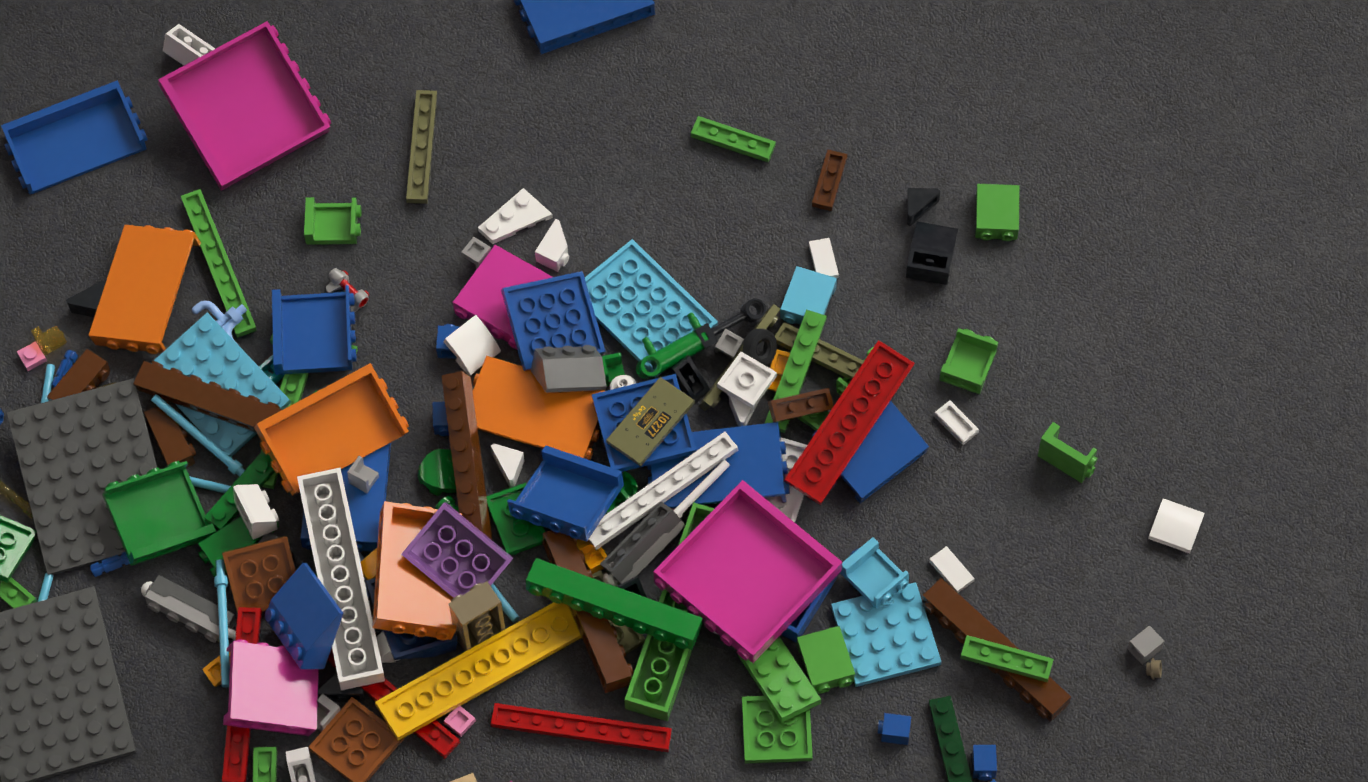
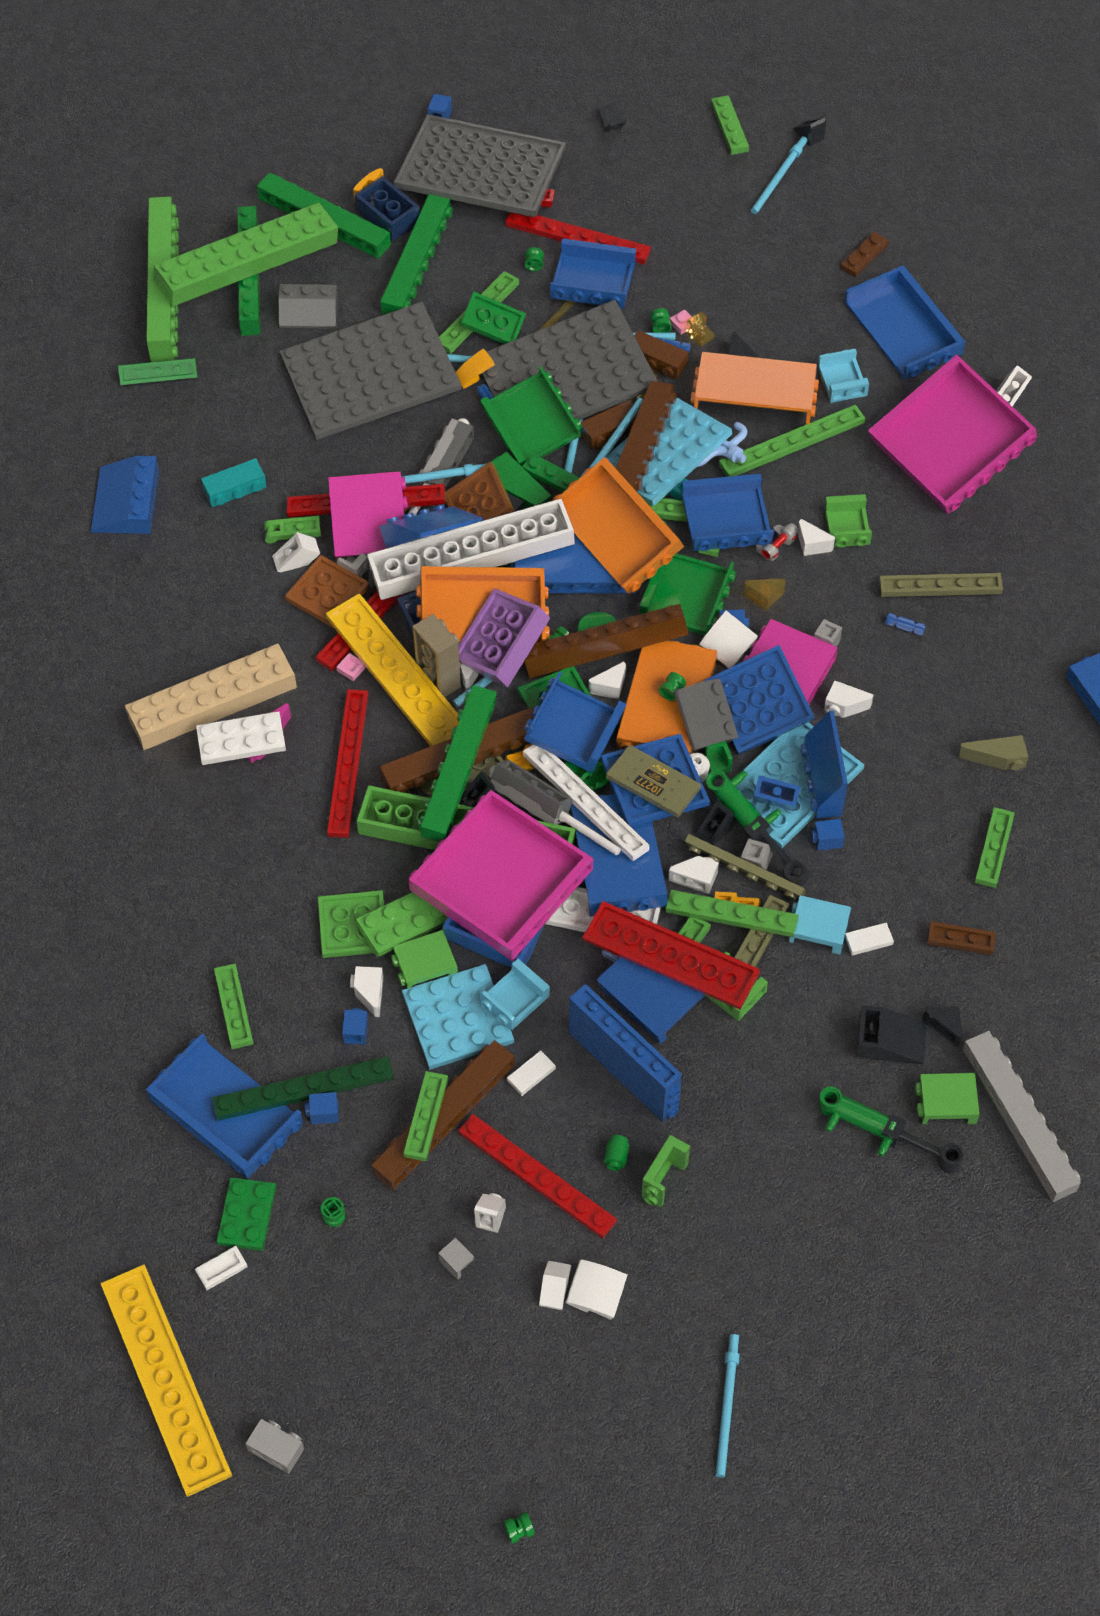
camera: 85 degrees right, 5 degrees down
white slope [233,484,279,540] -> none
light grey panel [347,456,379,493] -> none
white wing [478,188,553,244] -> none
white plate [717,352,777,409] -> none
black tyre [743,329,777,366] -> none
reddish brown plate [768,388,834,423] -> none
white tile [934,400,979,445] -> none
bright green panel [940,328,998,394] -> none
dark tan plate [1146,658,1162,680] -> none
none -> green wheel [321,1197,345,1227]
none -> white slope [350,966,383,1017]
none -> light orange slope [455,349,495,389]
none -> red plate [459,1114,617,1239]
none -> white slope [474,1193,506,1233]
none -> white slope [539,1261,571,1310]
none -> blue panel [569,984,682,1122]
none -> green brick [603,1135,629,1171]
none -> green panel [639,553,736,636]
none -> green wheel [650,308,672,333]
none -> green wheel [658,672,687,701]
none -> medium azure bar [715,1334,740,1477]
none -> clear yellow slope [744,579,786,611]
none -> blue brick [753,775,801,811]
none -> white slope [798,519,835,556]
none -> blue slope [801,710,848,819]
none -> blue brick [811,819,845,851]
none -> medium azure panel [817,349,869,403]
none -> green piece [818,1086,964,1173]
none -> blue axle [885,613,925,635]
none -> olive slope [958,735,1028,770]
none -> light grey brick [963,1031,1081,1202]

